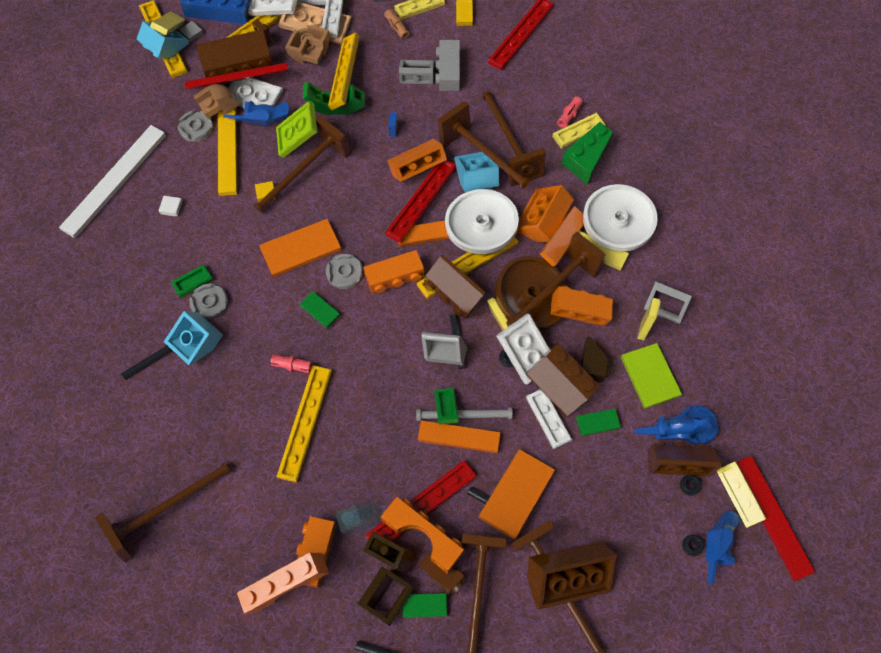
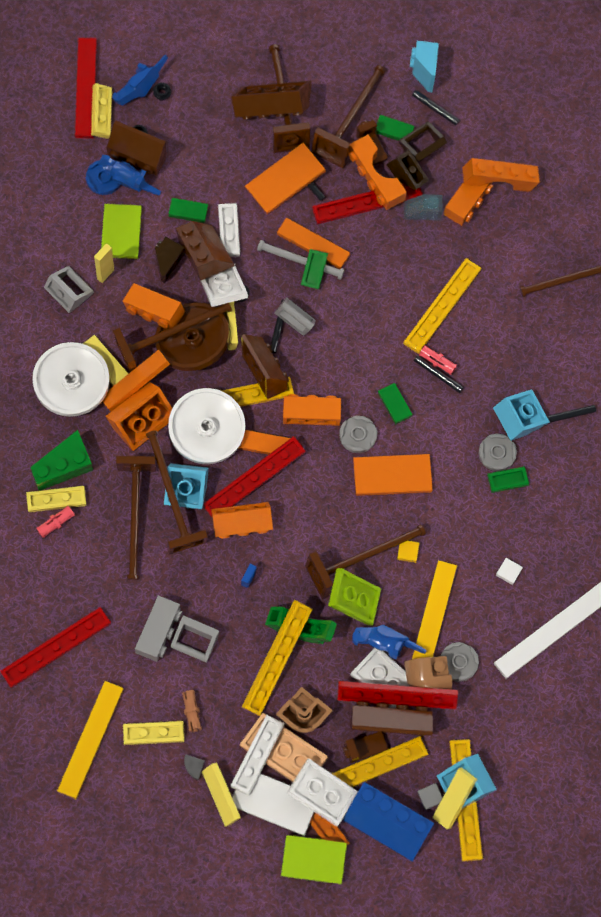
camera: 165 degrees left, 5 degrees up
none -> black bar [414,355,464,393]

